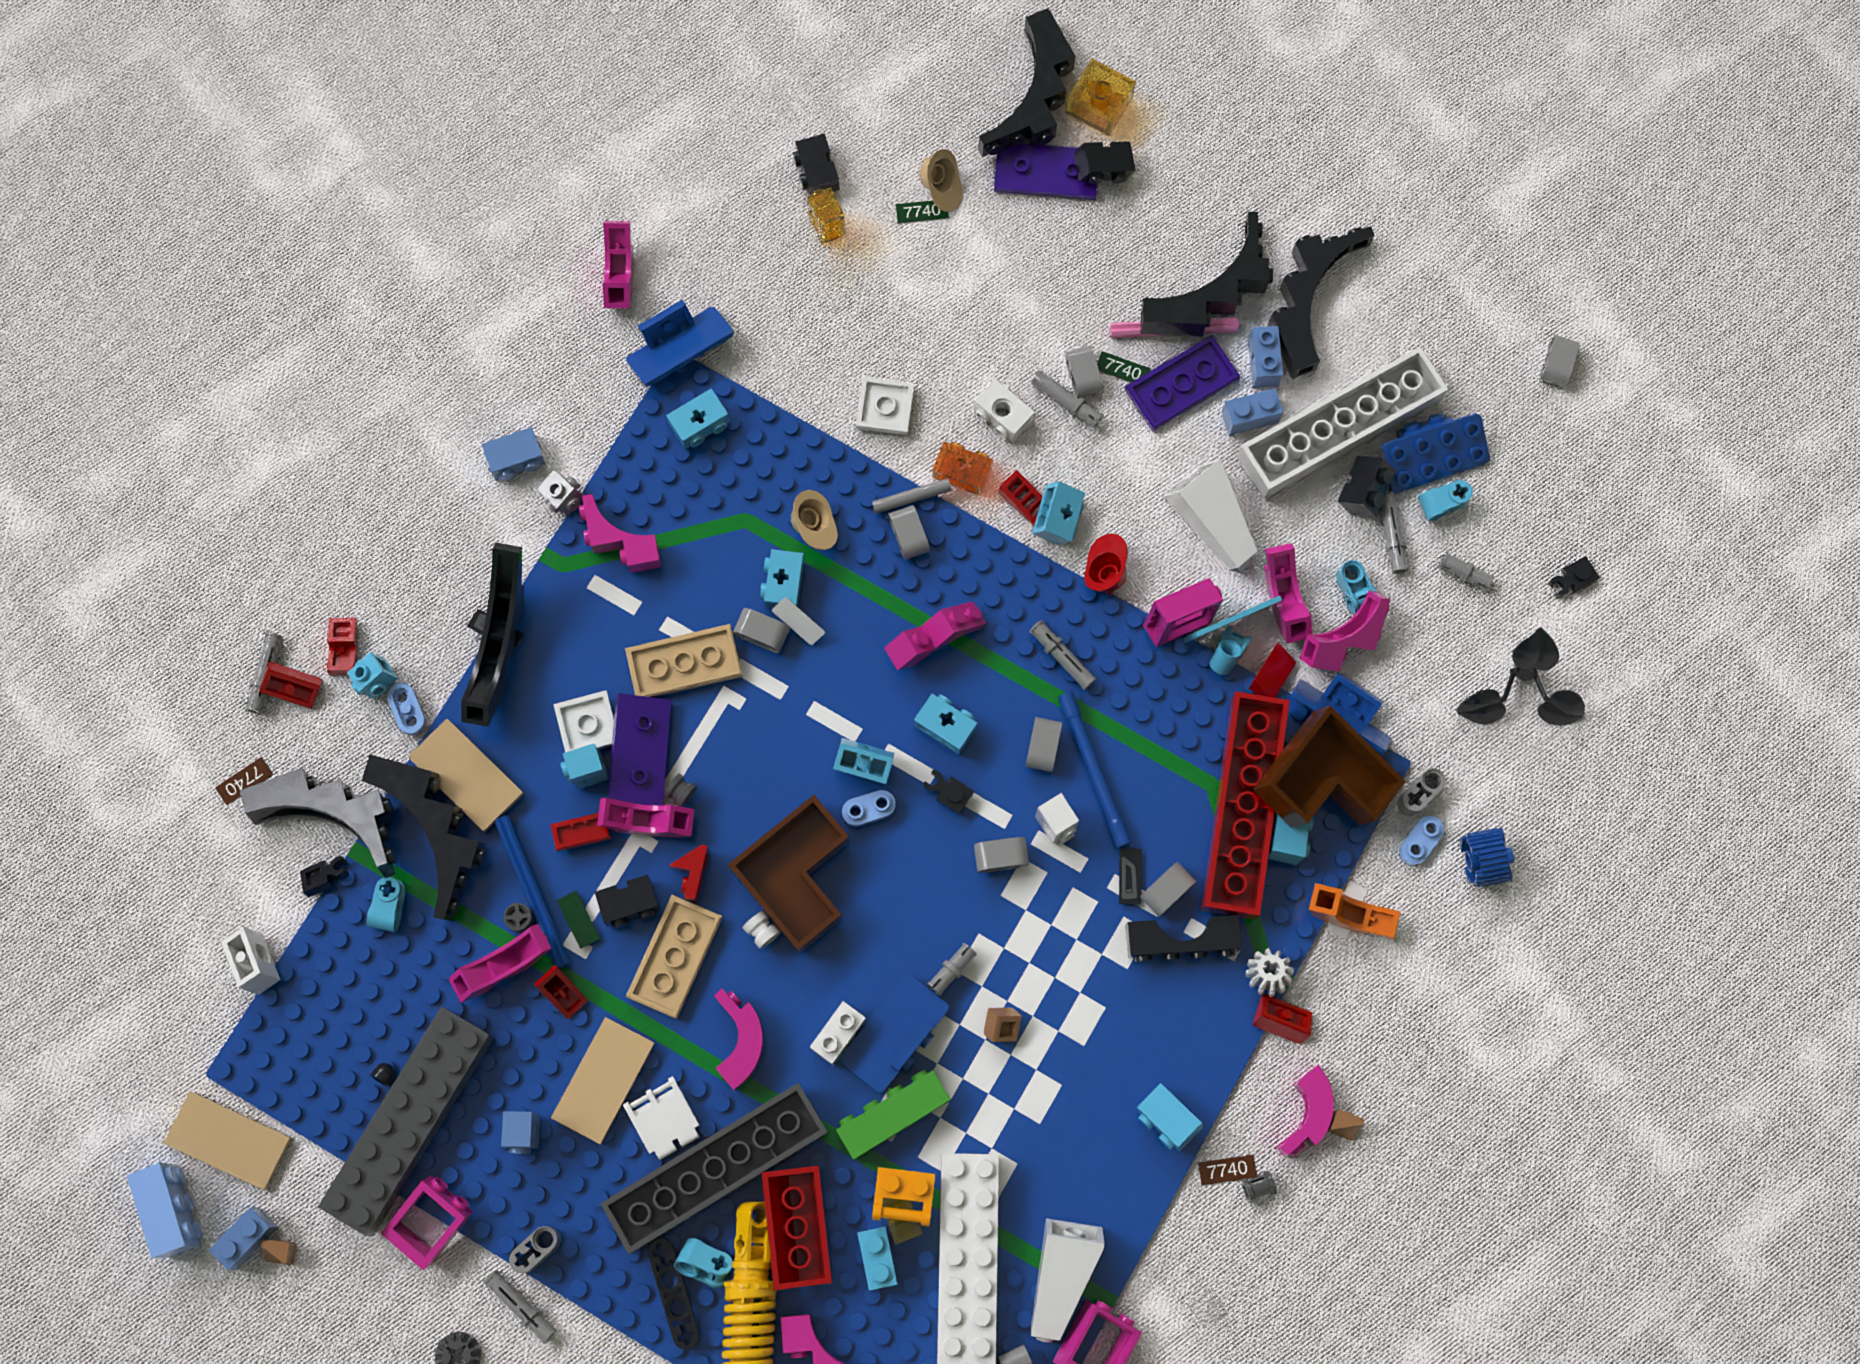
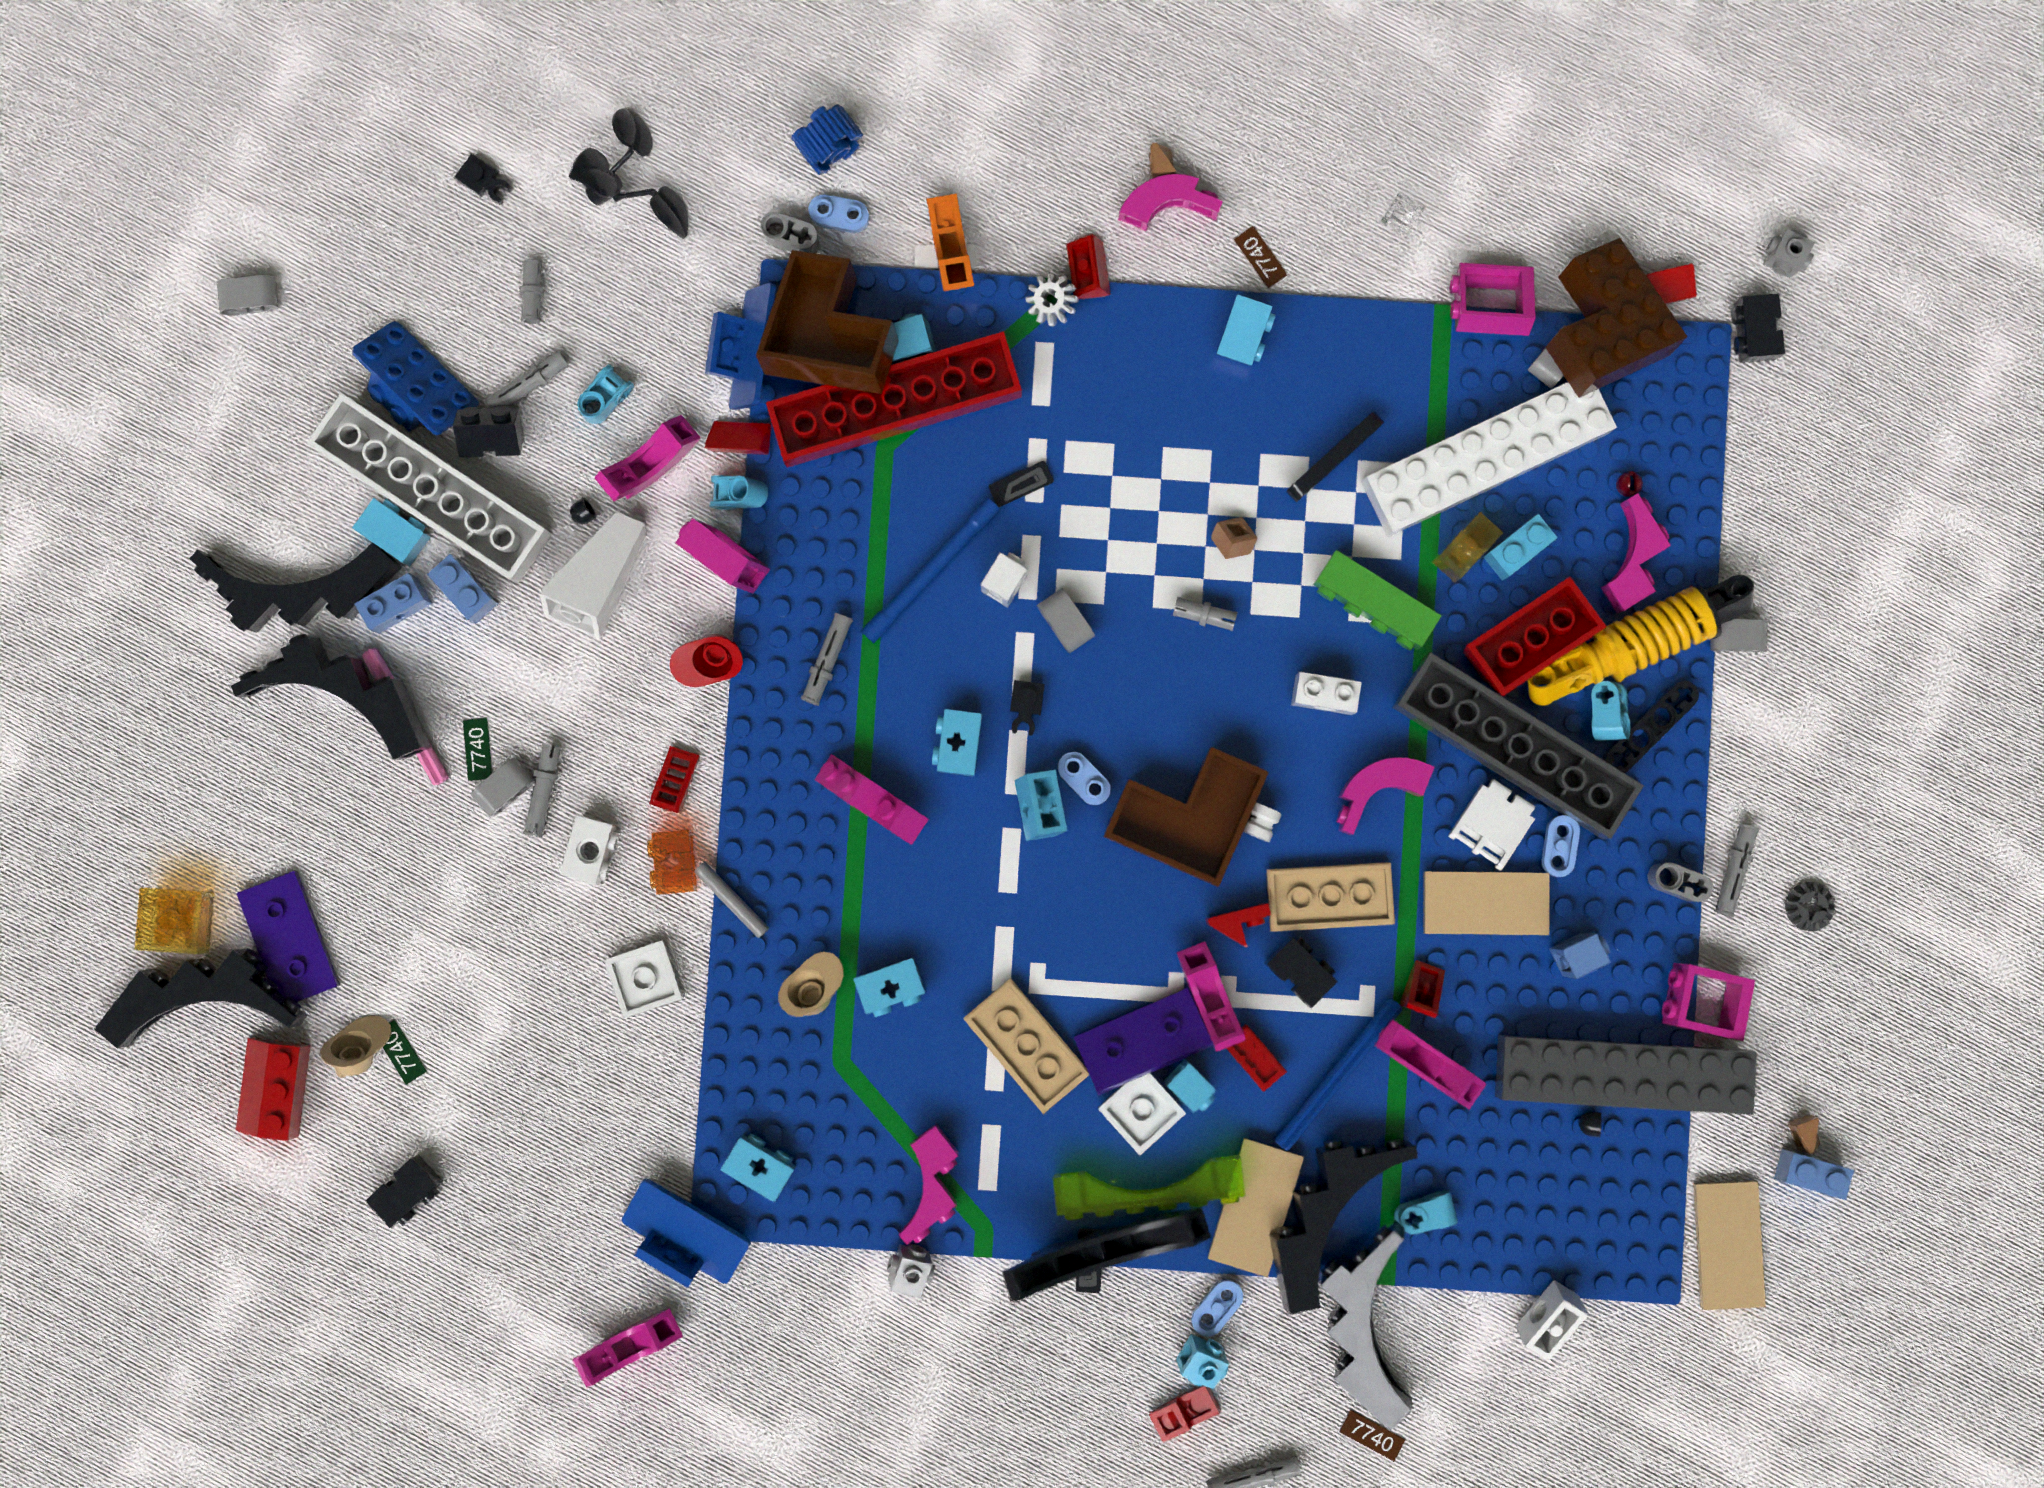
camera: 115 degrees left, 10 degrees up
light blue brick [126,1163,202,1258] -> none
red slope [259,662,322,709] -> none
black plate [300,856,350,898] -> none
medium blue brick [482,427,546,481] -> none
dark grey wheel [503,903,535,933] -> none
dark green sticker [556,890,600,949] -> none
dark grey wheel [663,773,698,807] -> none
light grey beam [732,608,790,653] -> none
white sticker [772,597,825,645] -> none
clear yellow brick [807,187,845,245] -> none
blue bracket [839,974,949,1093] -> none
light orange plate [872,1167,935,1227] -> none
light grey beam [888,505,930,560] -> none
light grey beam [1025,717,1062,772] -> none
white slope [1031,1218,1104,1342] -> none
medium azure brick [1032,481,1085,545] -> none
black brick [1074,141,1136,184] -> none
dark purple tile [1124,335,1240,432] -> none
black arch [1125,915,1242,963] -> none
light grey beam [1140,861,1197,917] -> none
medium azure piece [1183,596,1282,643] -> none
dark grey bush [1241,1170,1277,1204] -> none
dark pink arch [1300,590,1390,672] -> none
medium azure piece [1417,480,1473,521] -> none
none -> red slope [236,1038,311,1141]
none -> medium azure brick [352,498,431,567]
none -> black hinge [570,497,597,525]
none -> clear neon green arch [1053,1155,1245,1220]
none -> black beam [1286,411,1384,503]
none -> light blue plate [1542,815,1580,877]

